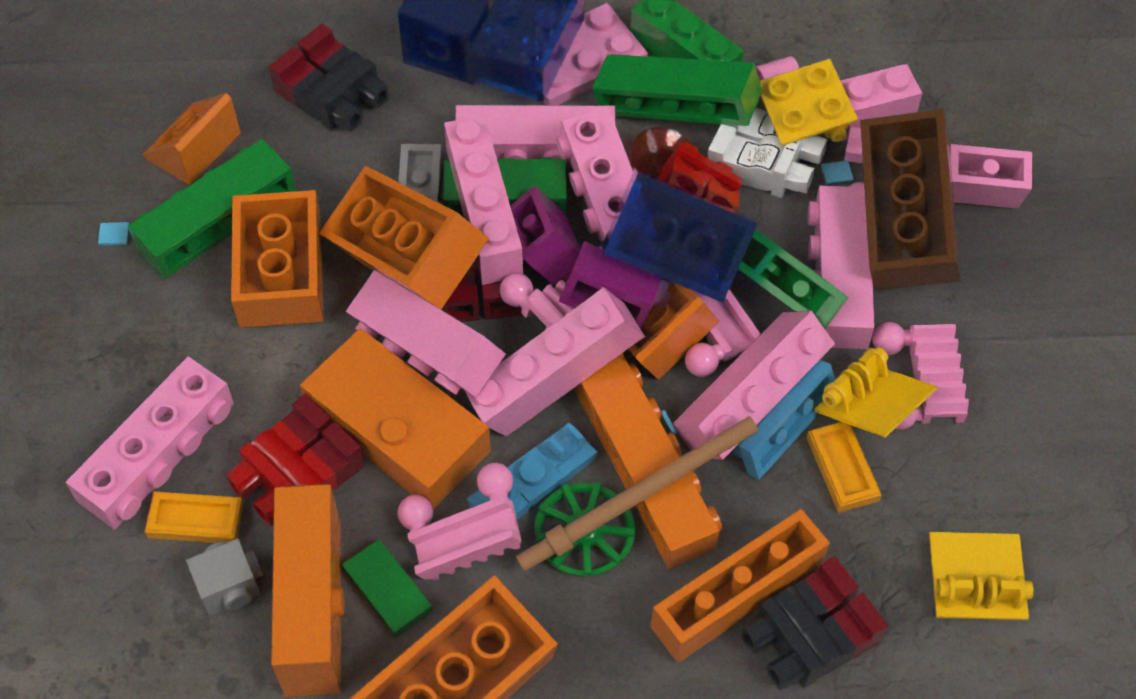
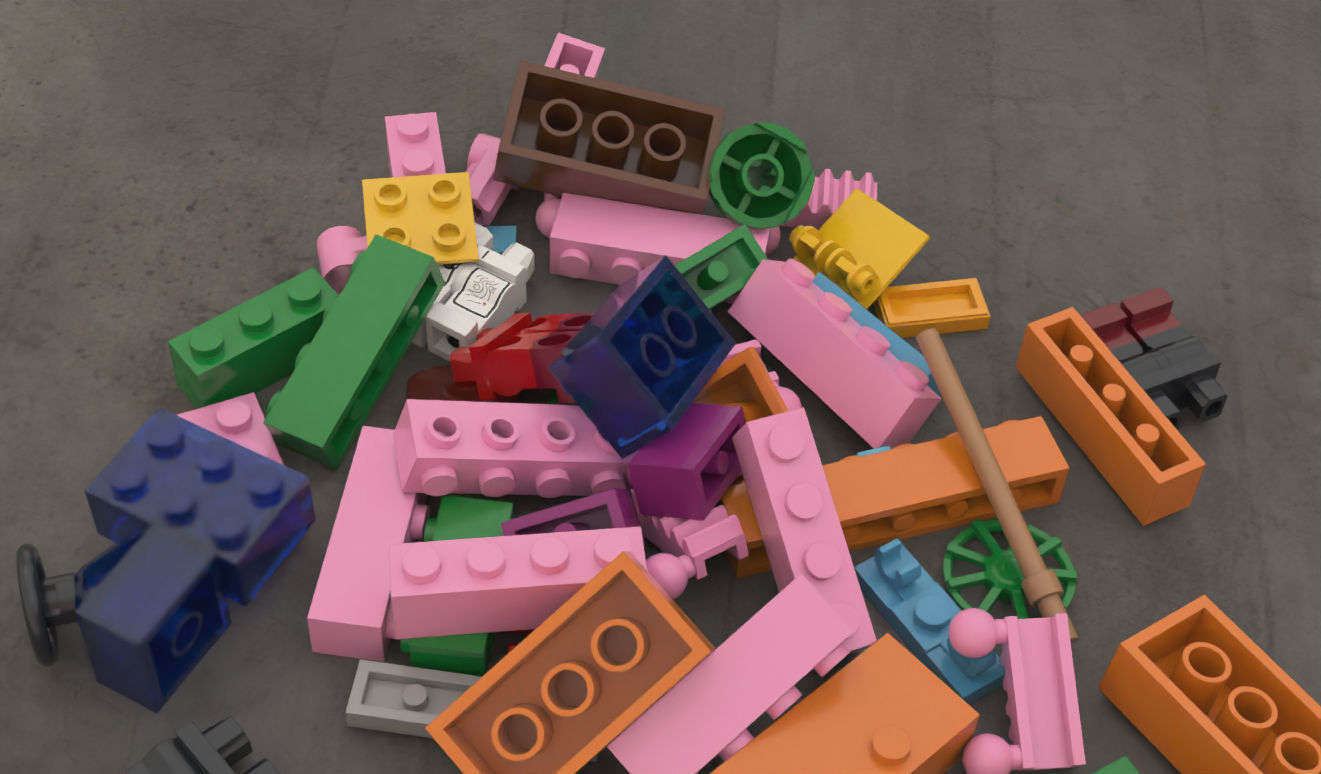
camera: 85 degrees left, 10 degrees down
yellow hinge [929,532,1033,620] -> none
none -> green cylinder [707,122,815,229]

